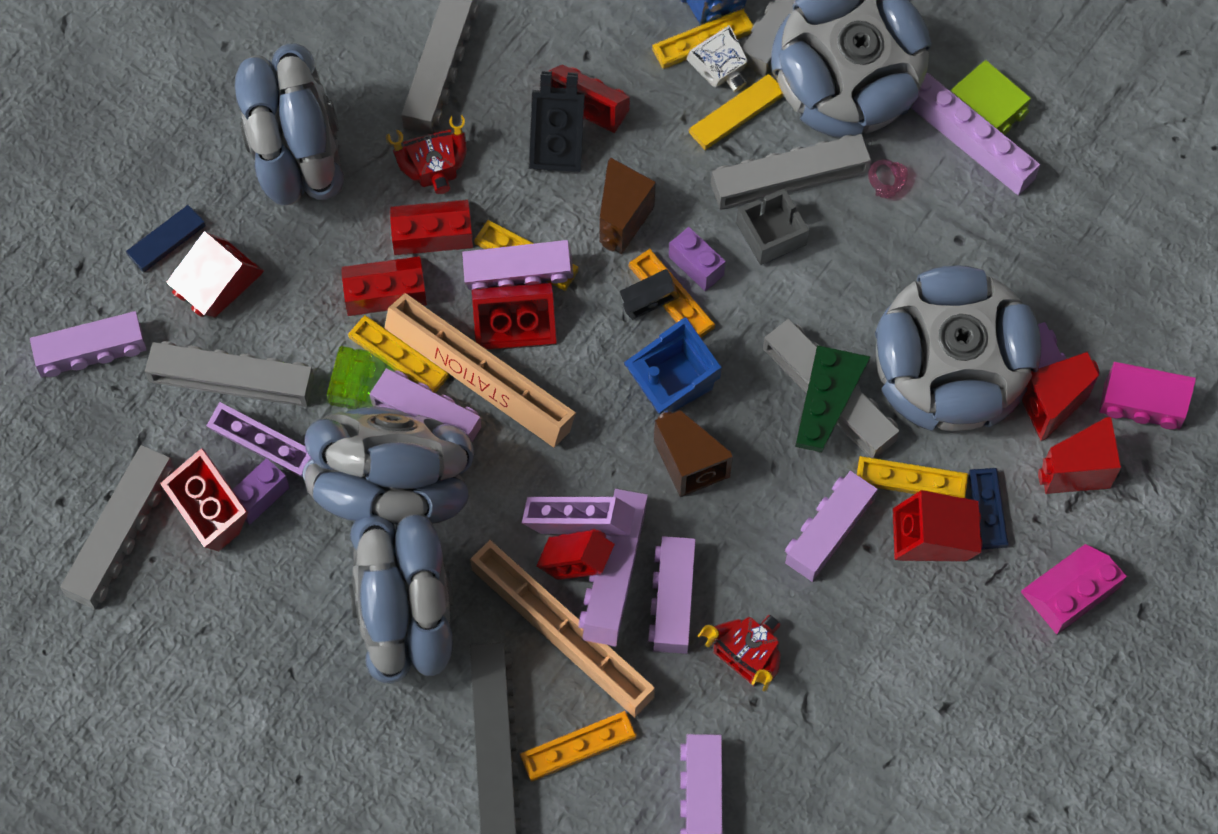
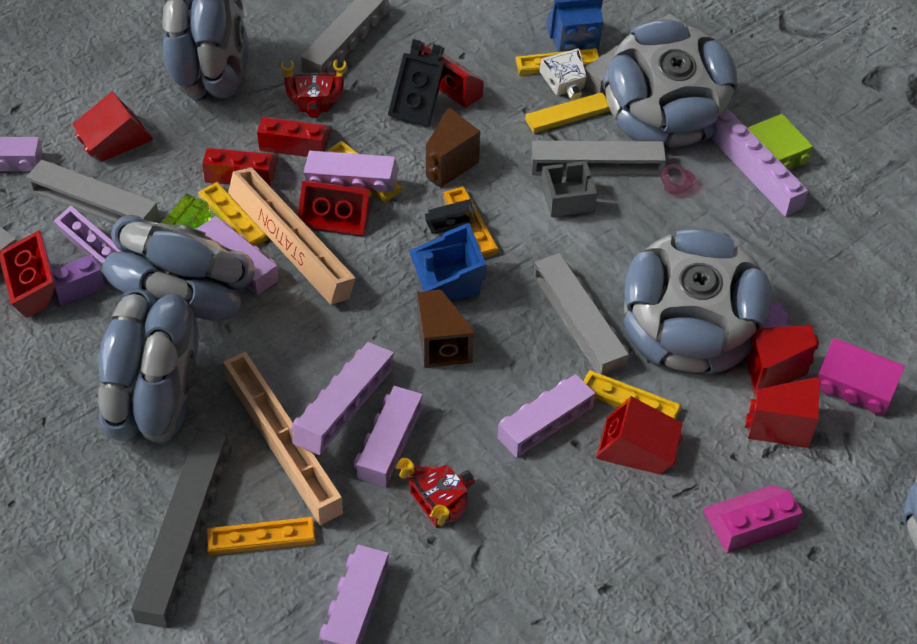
camera: 15 degrees right, 15 degrees down
dark blue tile [126,205,206,273] -> none
lavender brick [522,497,635,535] -> none
red brick [536,529,615,580] -> none
medium lavender brick [669,227,726,291] -> none
dark green wing [795,345,871,453] -> none
dark blue tile [969,468,1008,550] -> none

